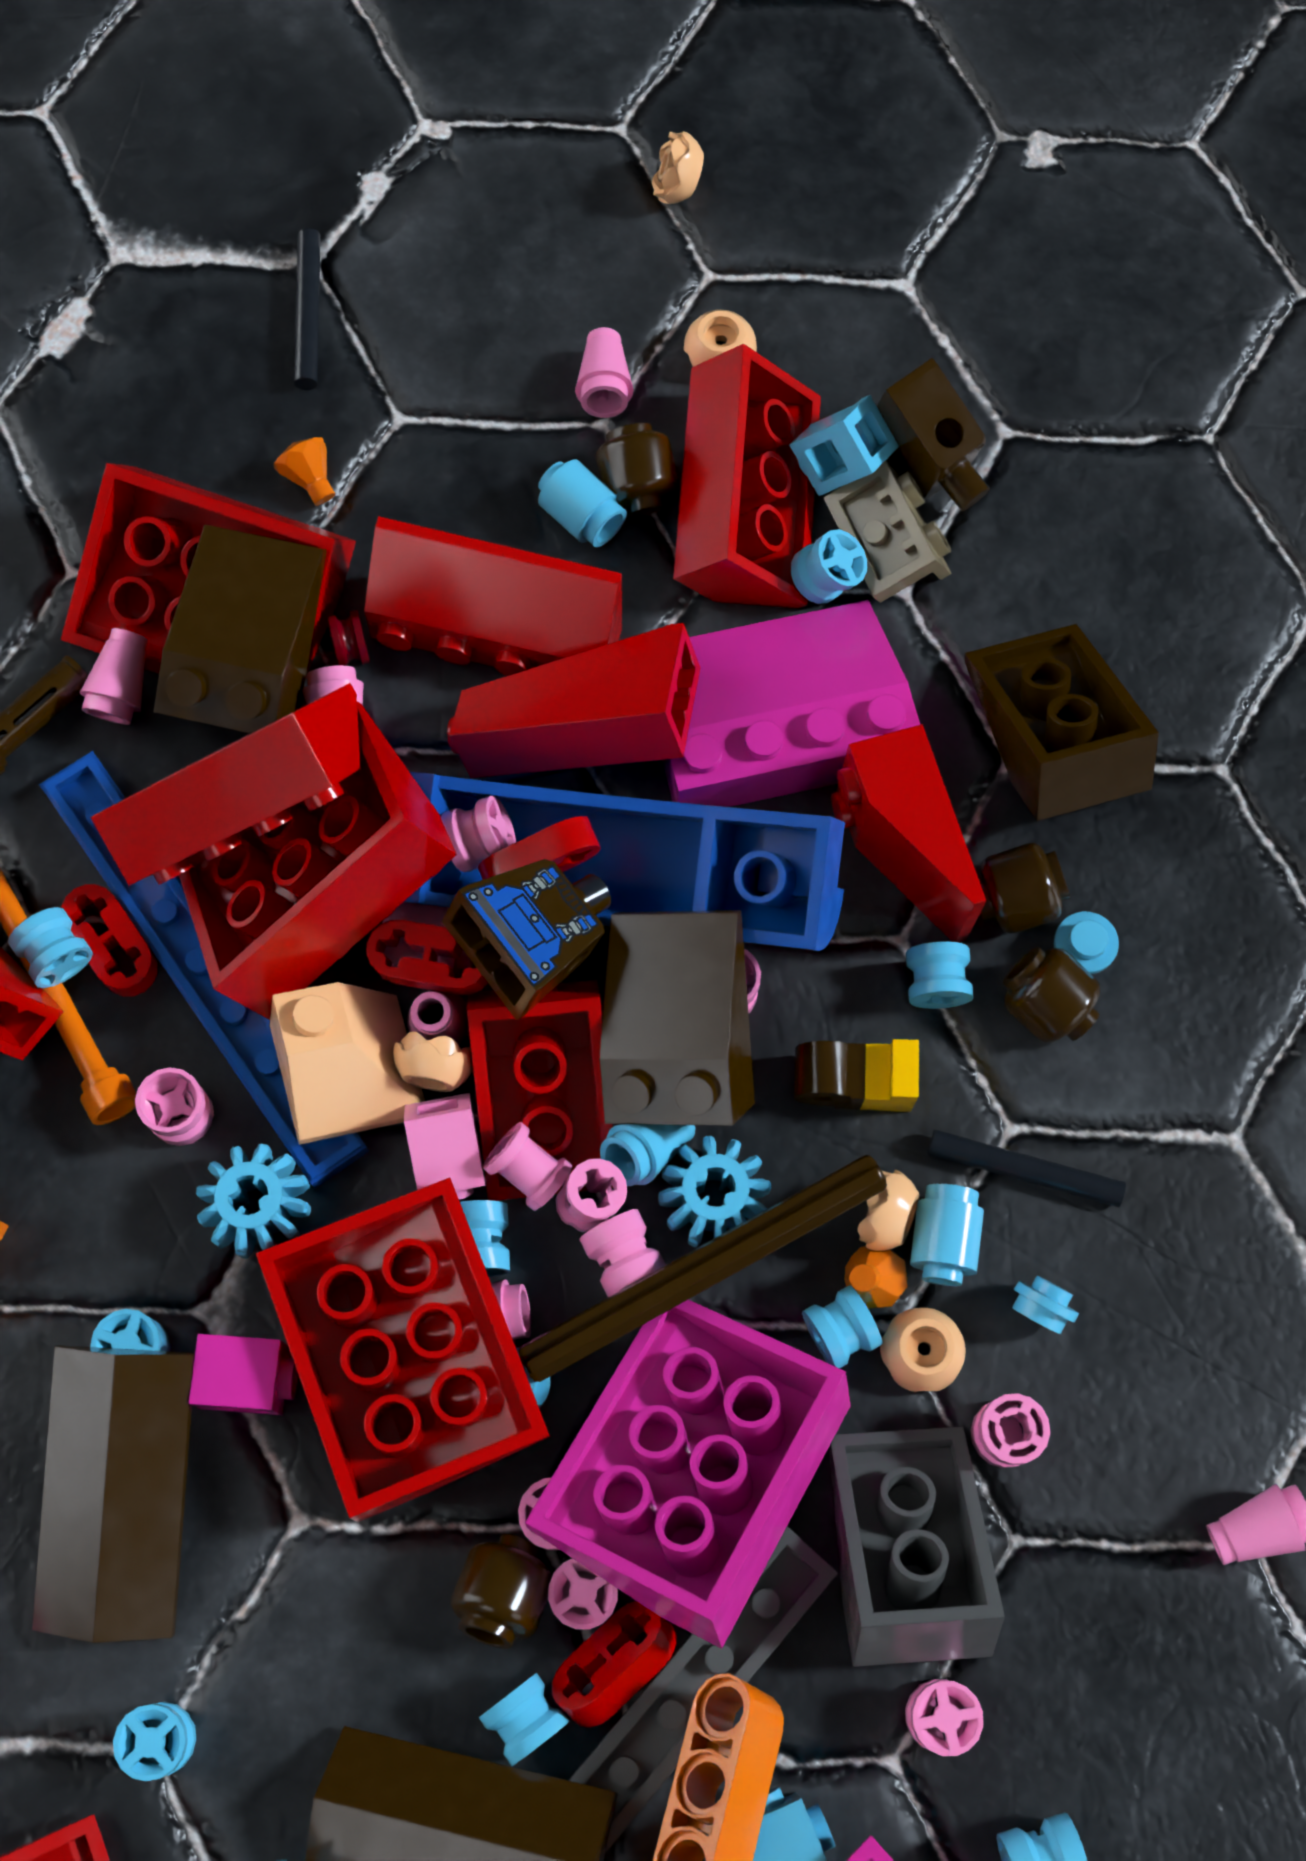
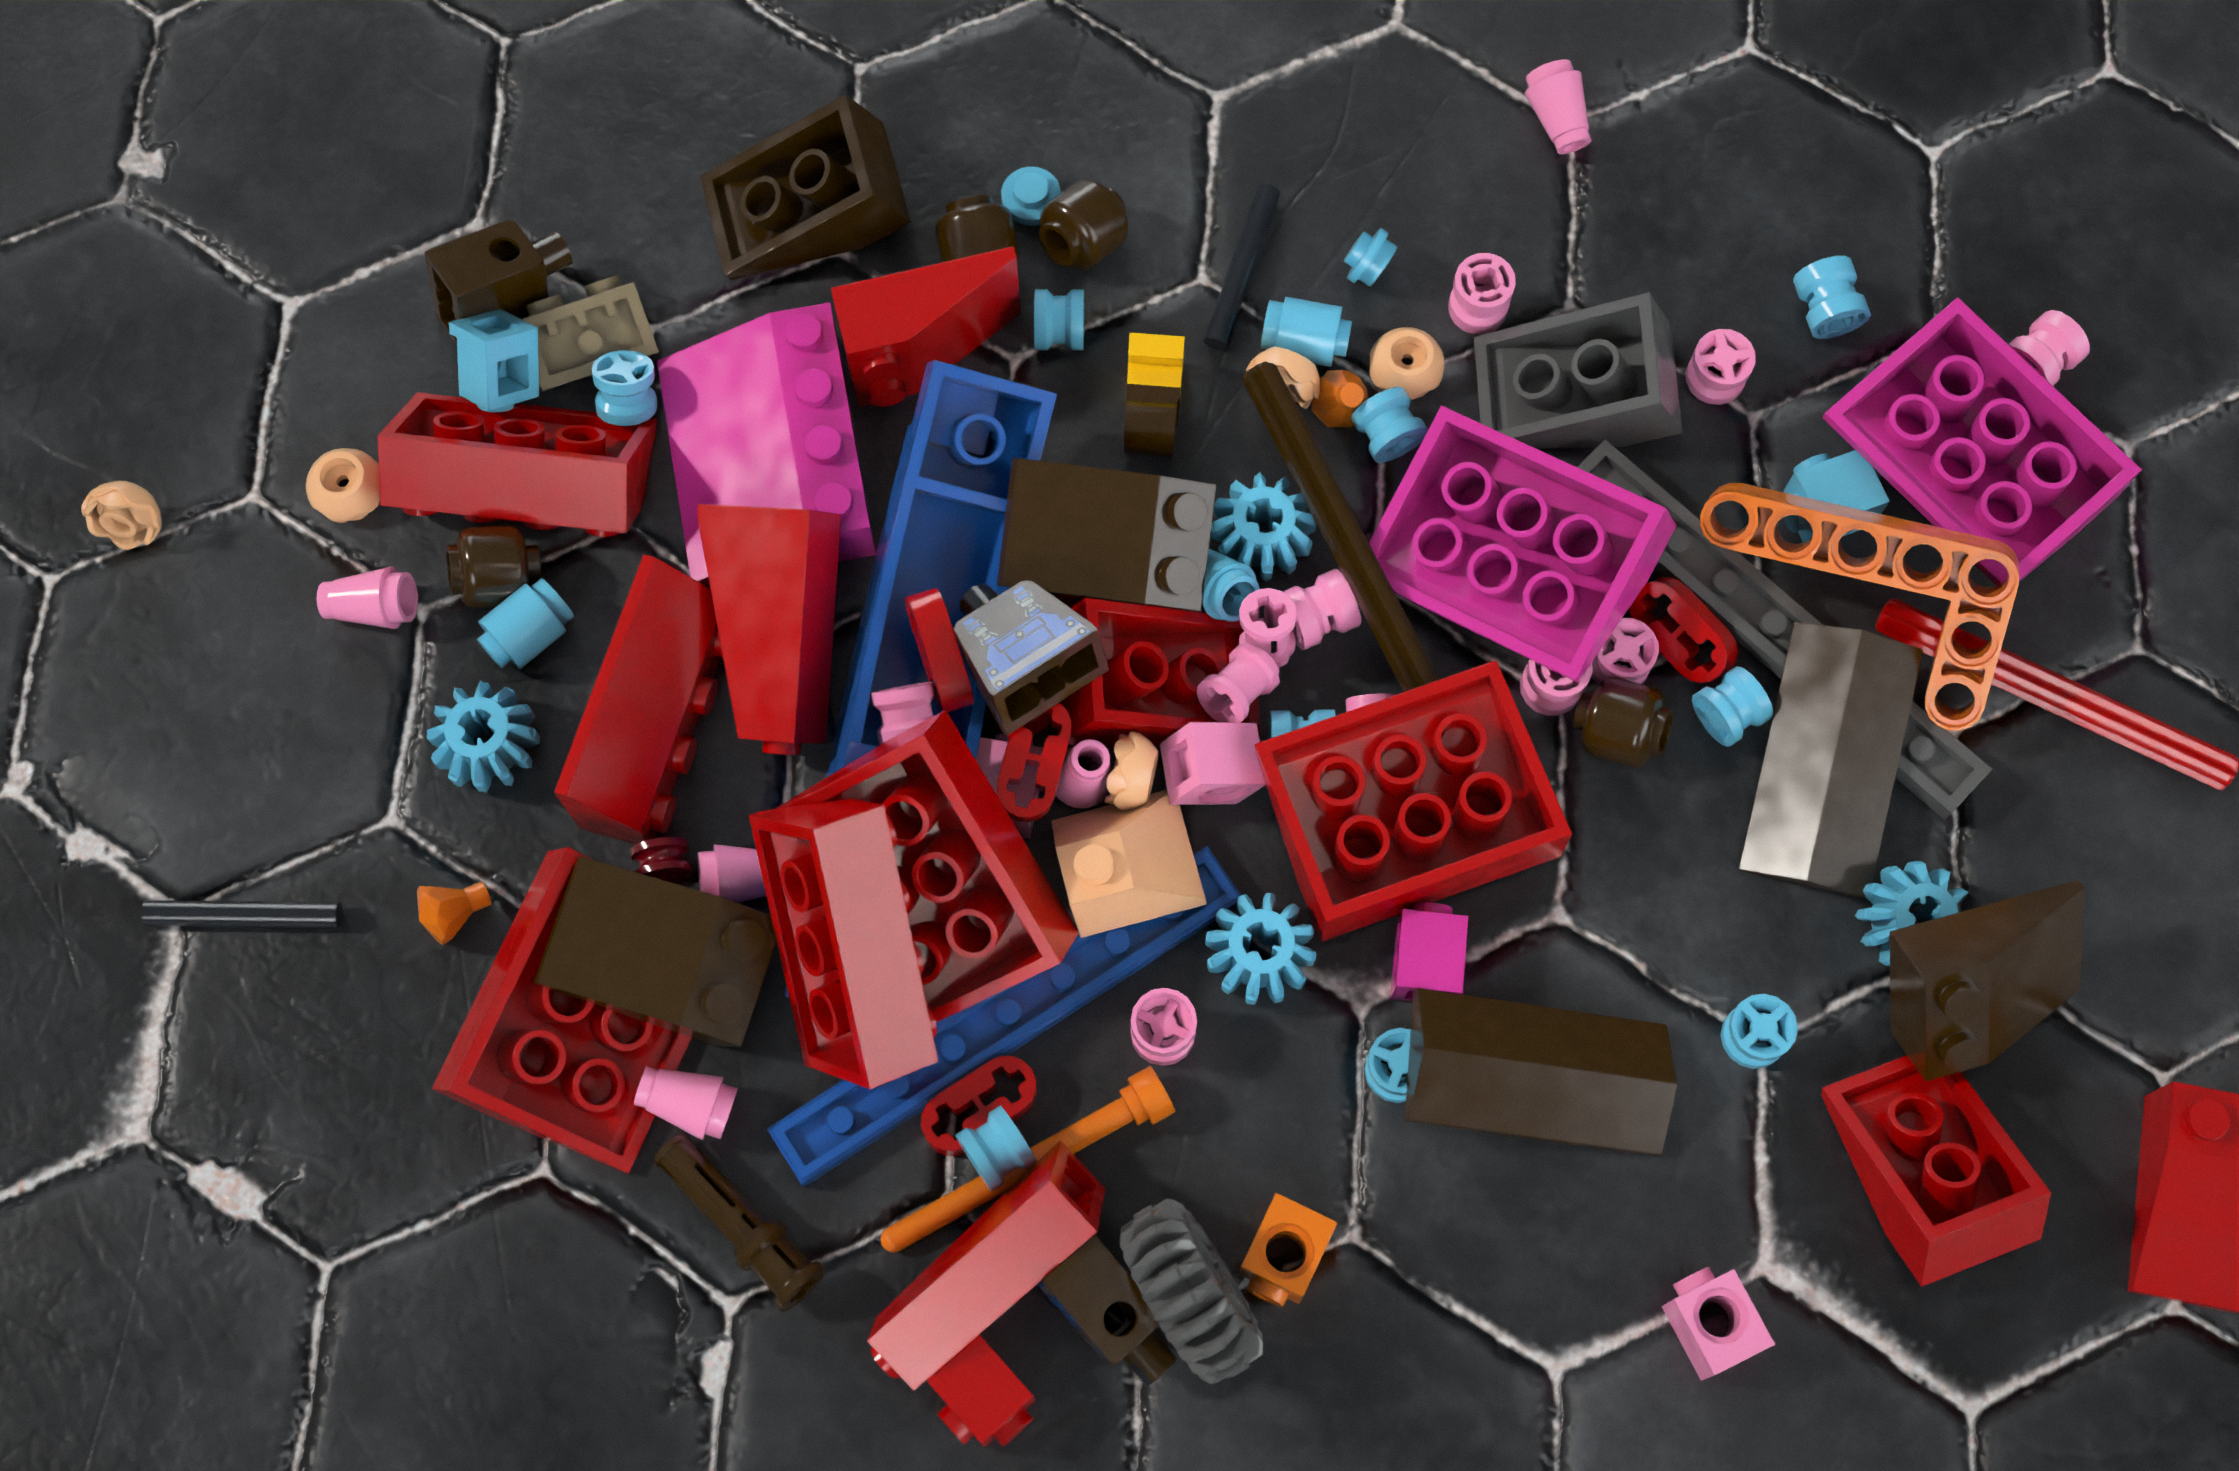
camera: 85 degrees left, 0 degrees up
none -> medium azure gear [426,680,540,793]

